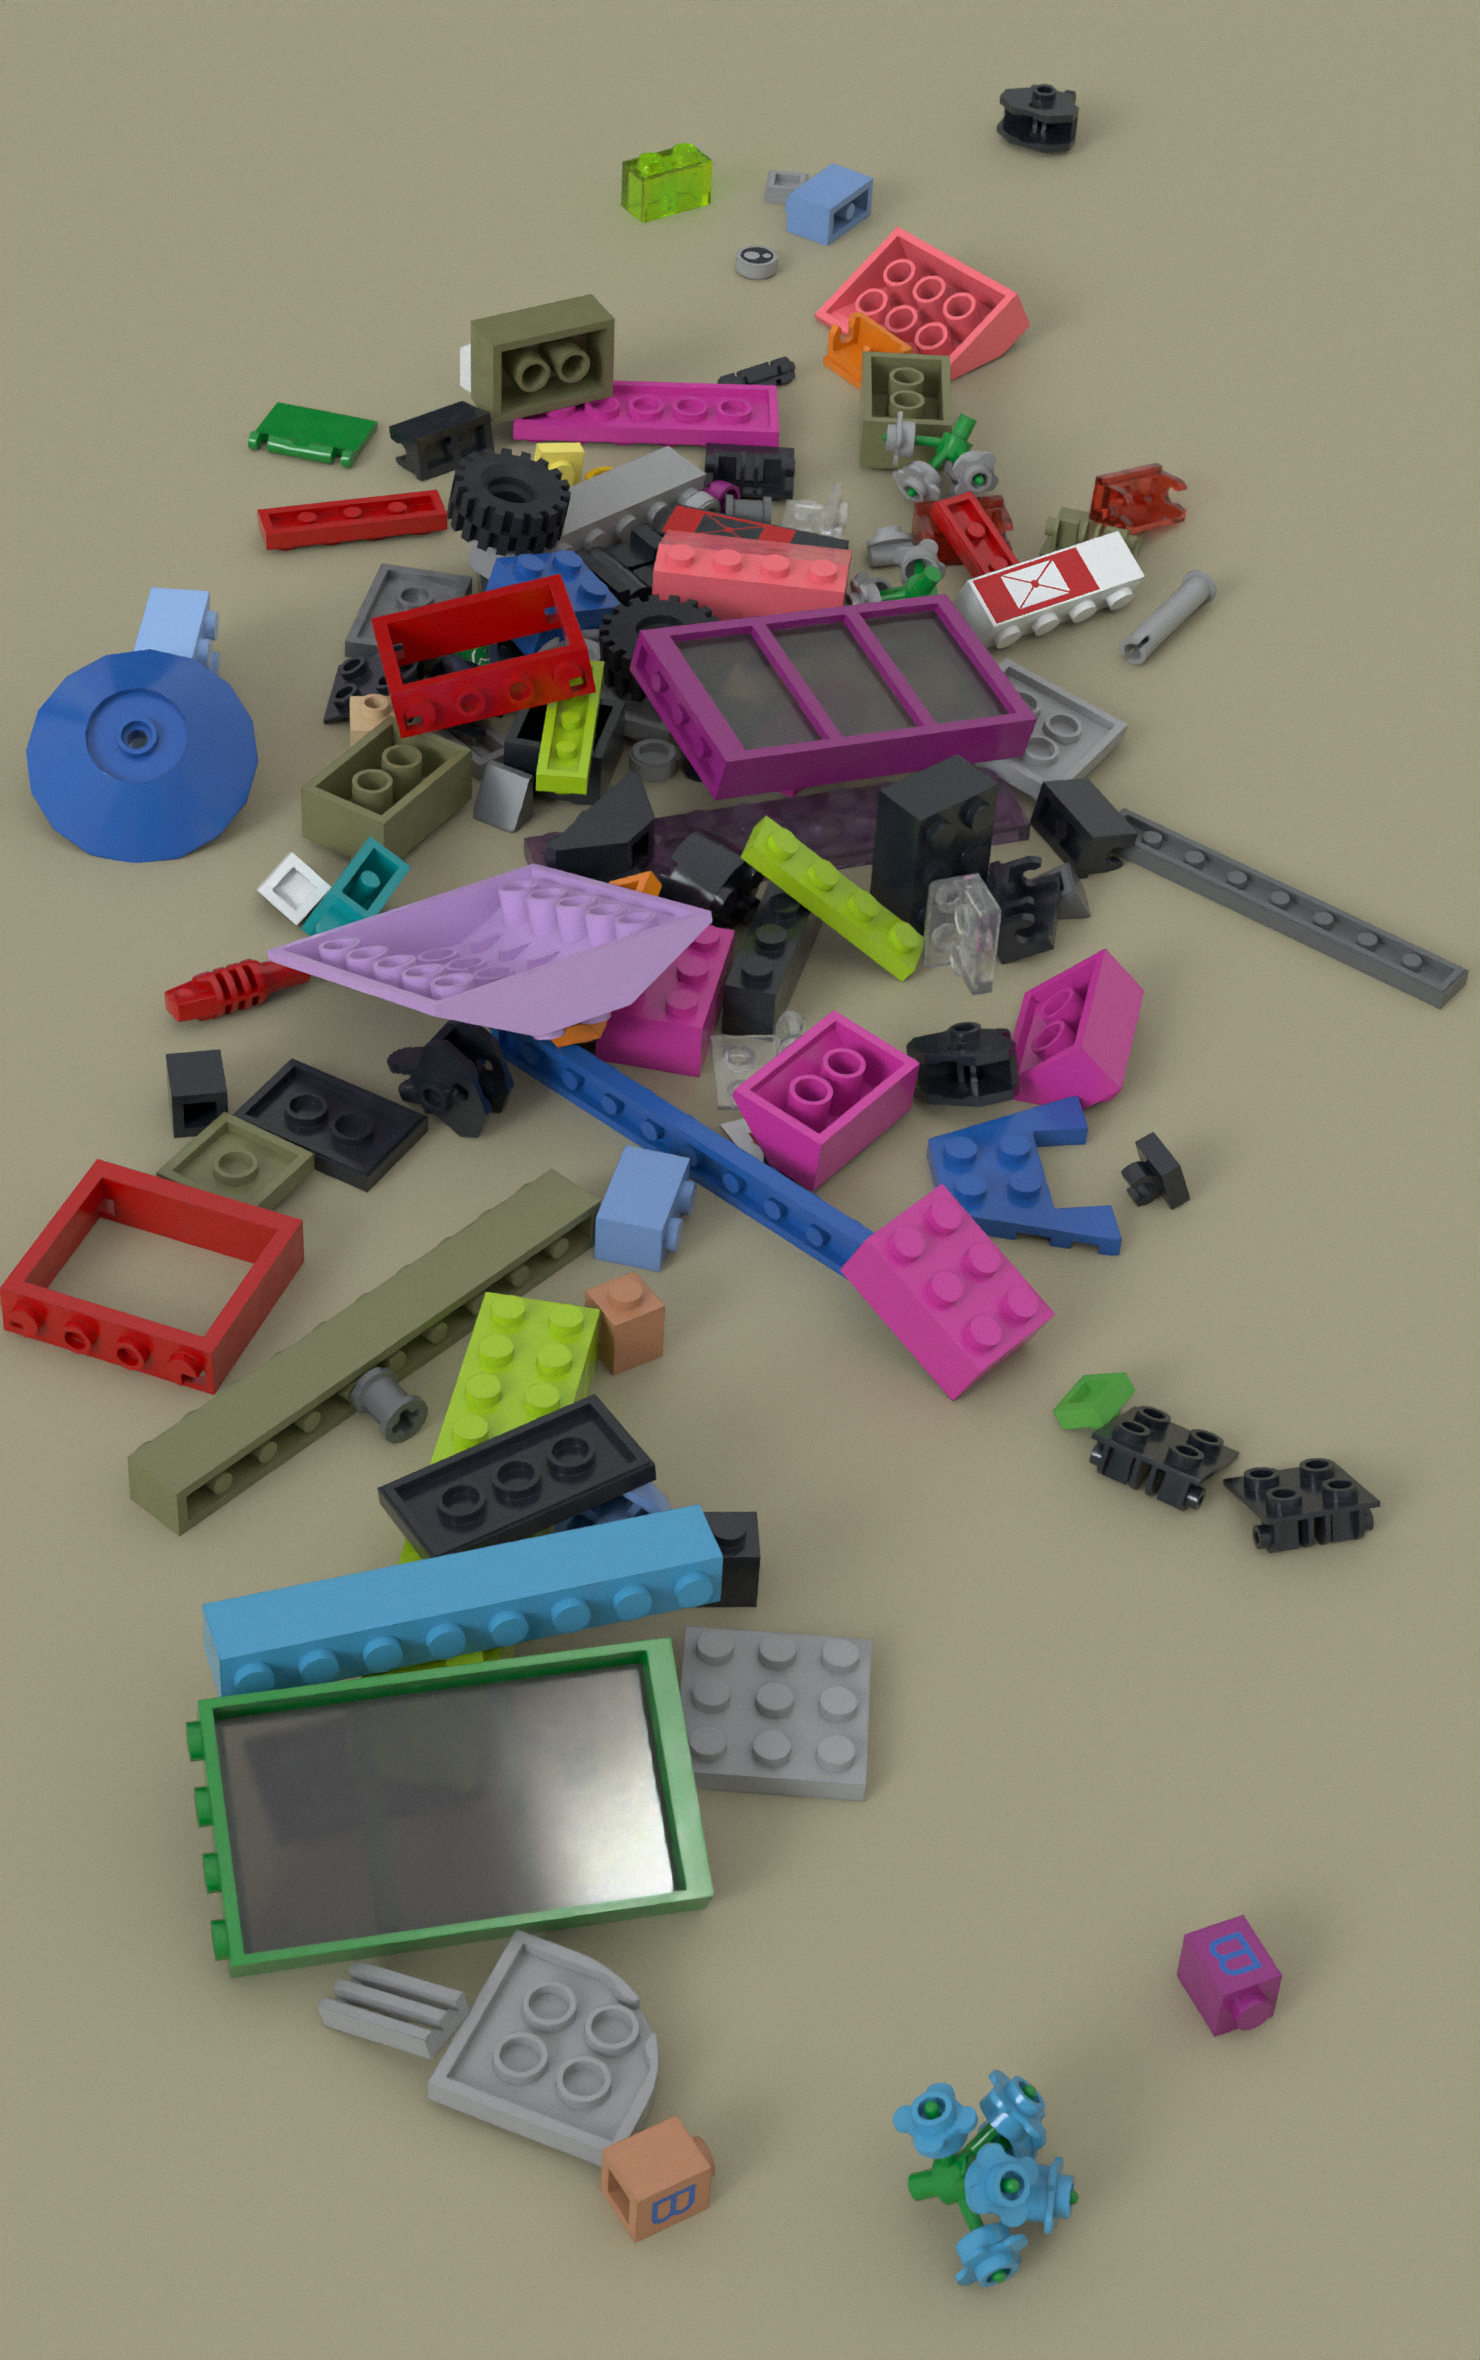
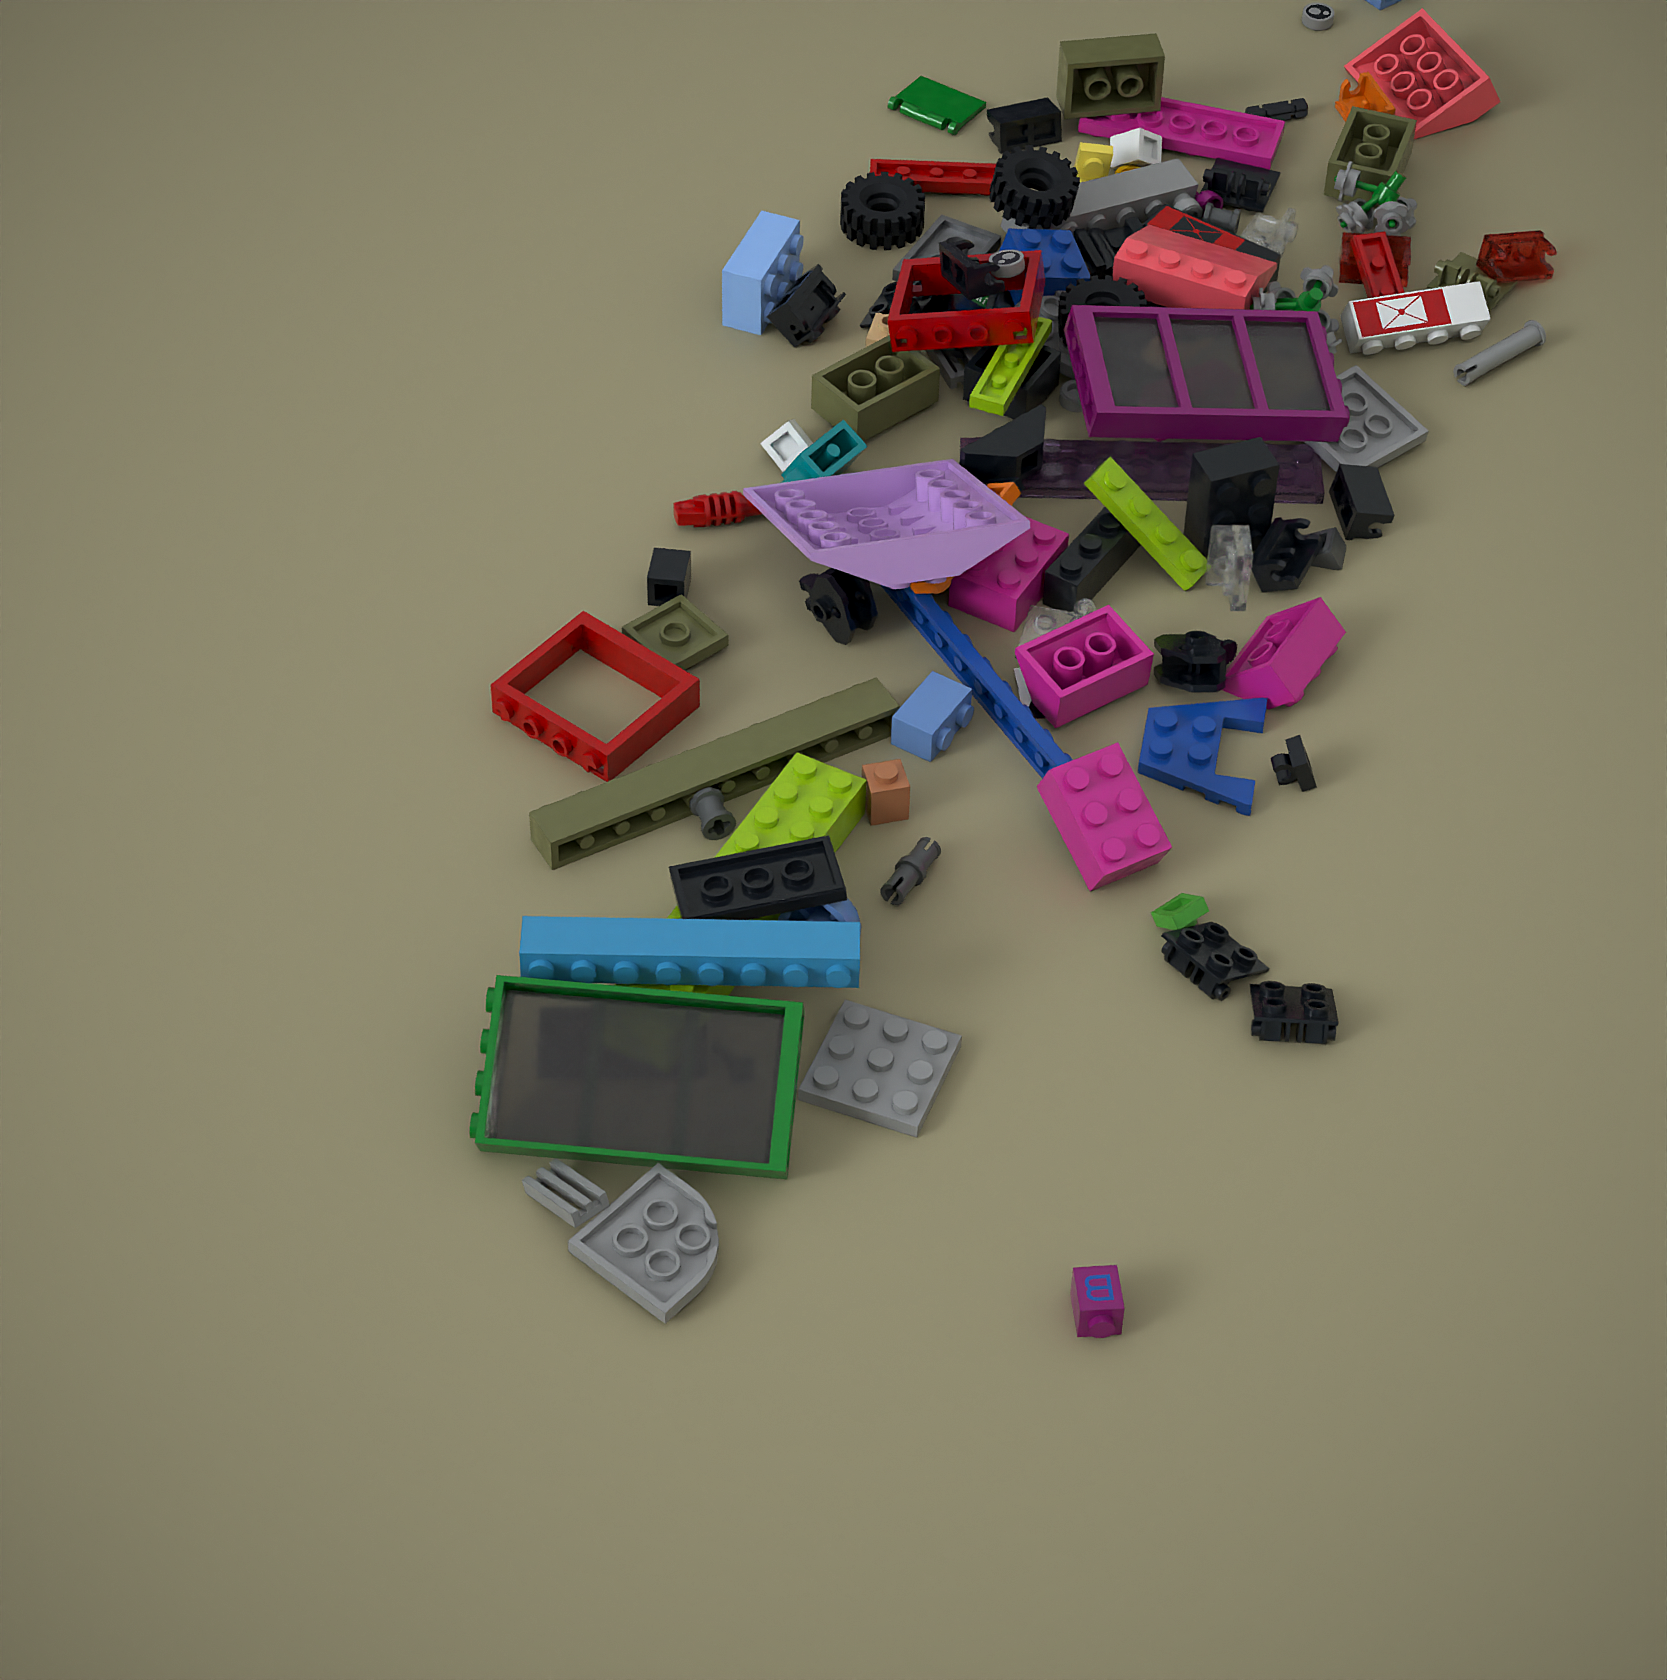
camera: 20 degrees right, 5 degrees up
blue dish [26,649,258,863] -> none
black tile [233,1058,428,1193] -> none
dark grey slope [473,760,534,833] -> none
nougat brick [600,2115,715,2243] -> none
black brick [658,828,765,930] -> none
black brick [695,1512,760,1608] -> none
light grey plate [866,526,914,568] -> none
dark azure plant [893,2069,1079,2287] -> none
dark grey tile [1110,808,1469,1010] -> none
none -> black hinge [767,264,846,347]
none -> black tyre [840,172,925,251]
none -> dark grey pin [880,837,941,905]
none -> black hinge [939,240,1005,300]
none -> light grey tile [989,250,1025,278]
none -> white panel [1110,128,1162,169]

